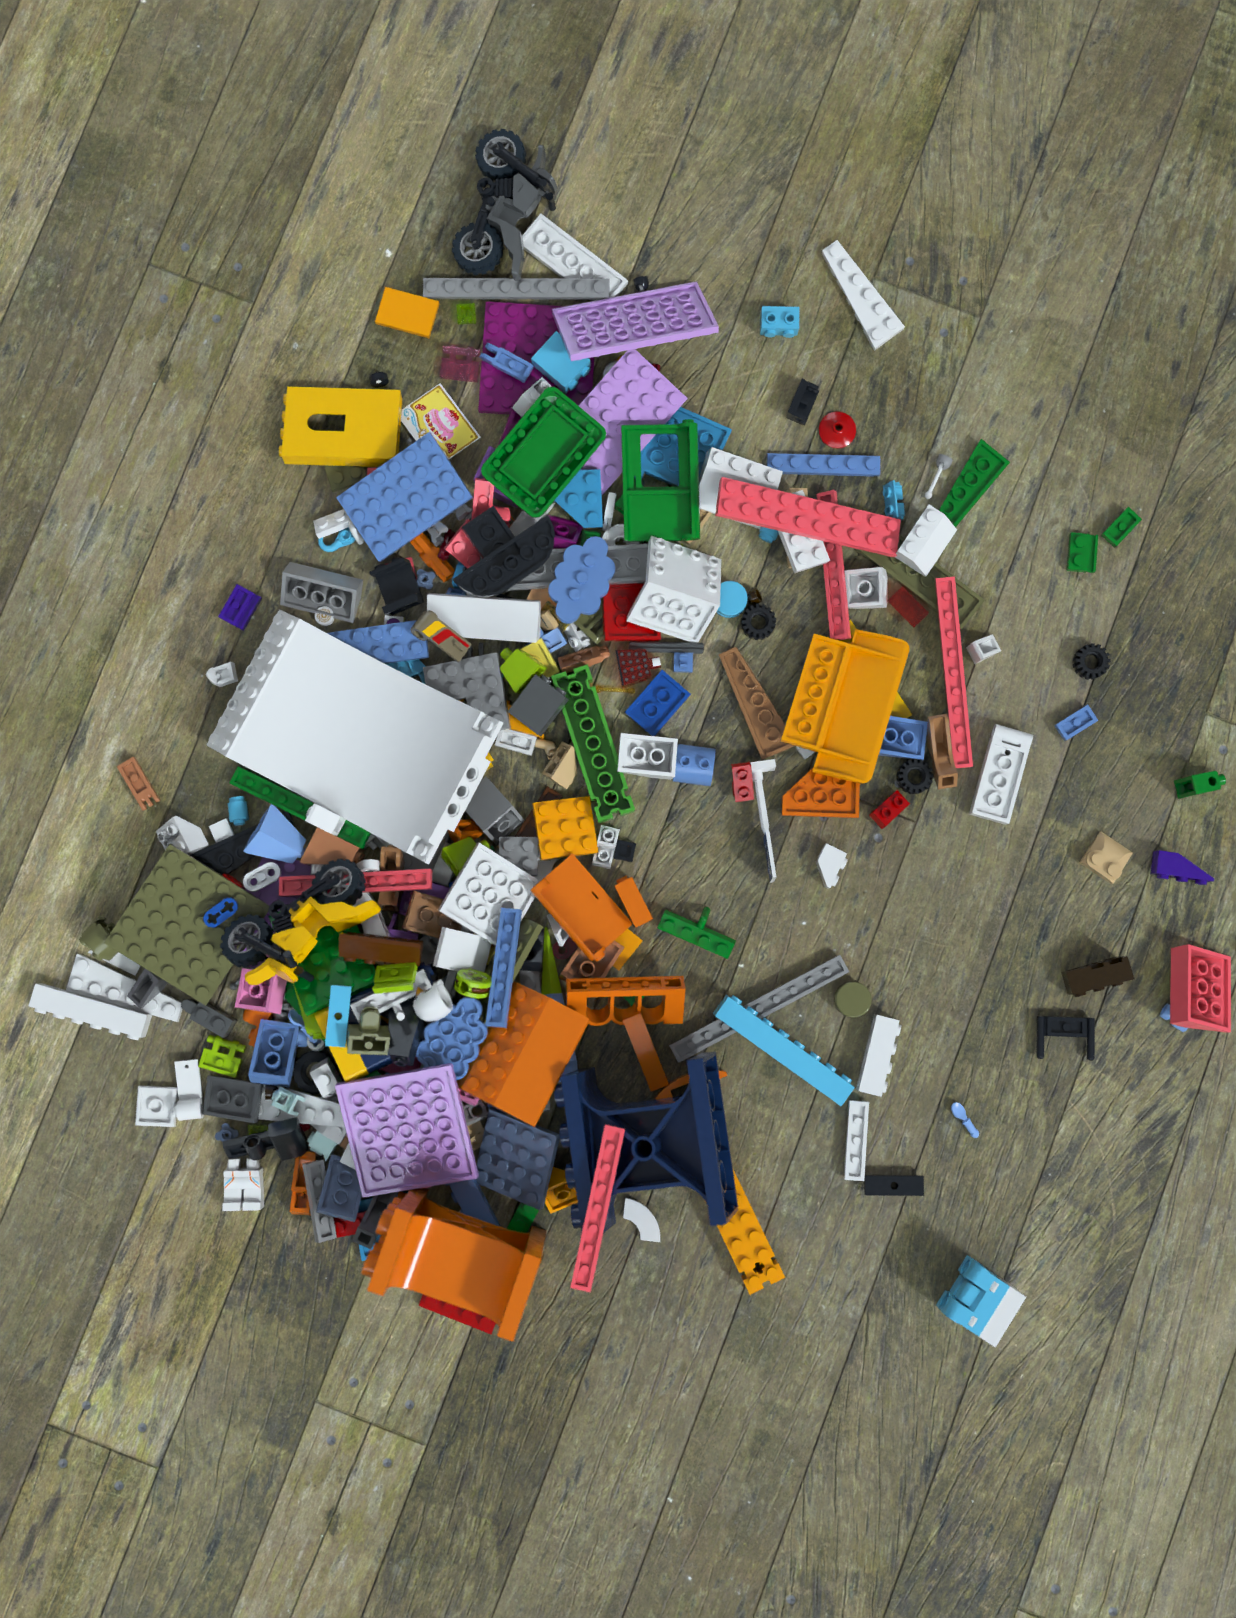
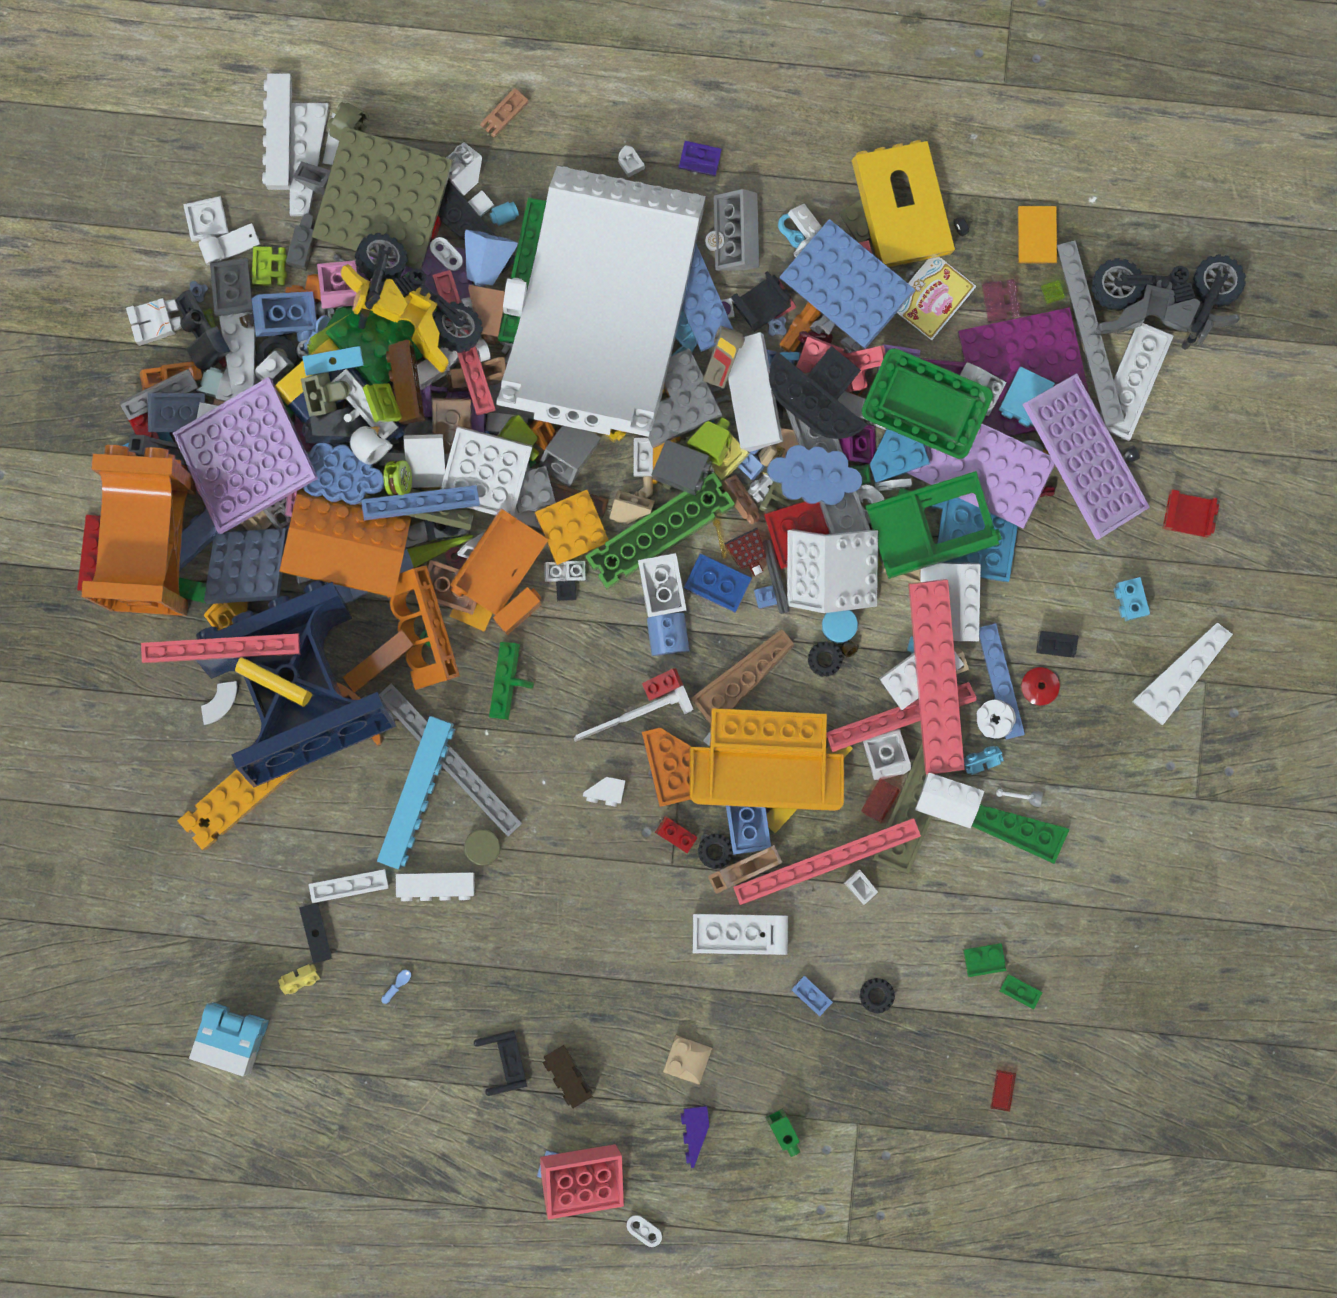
camera: 75 degrees right, 0 degrees up
blue beam [203,897,238,928] -> none
light aqua window [271,1087,306,1117] -> none
medium blue hinge [479,343,534,383] -> none
none -> yellow brick [235,657,313,706]
none -> light yellow hinge [278,964,320,995]
none -> white plate [977,700,1016,738]
none -> clear red tile [990,1069,1016,1112]
none -> red panel [1162,489,1219,538]

